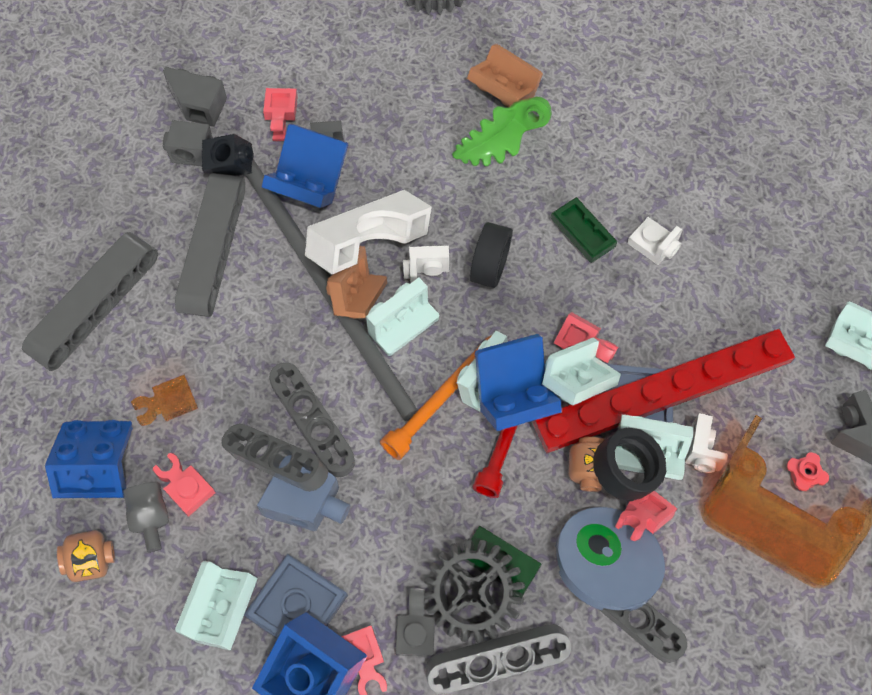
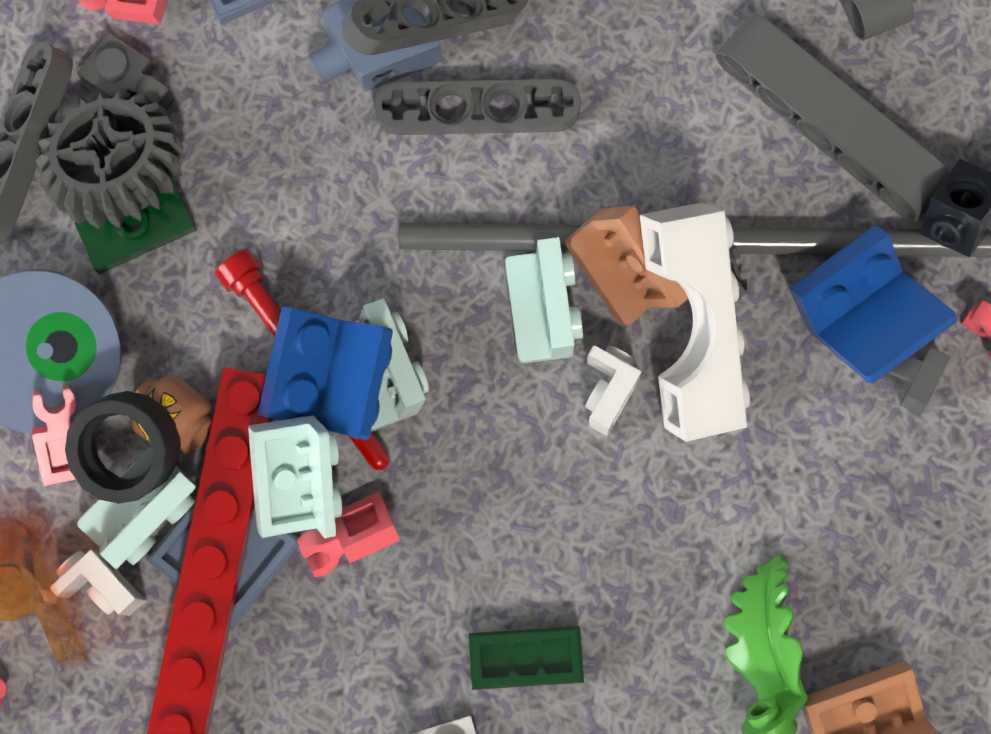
camera: 125 degrees right, 15 degrees up
orange piece [380,335,492,460] -> none
black tyre [470,222,513,288] -> none

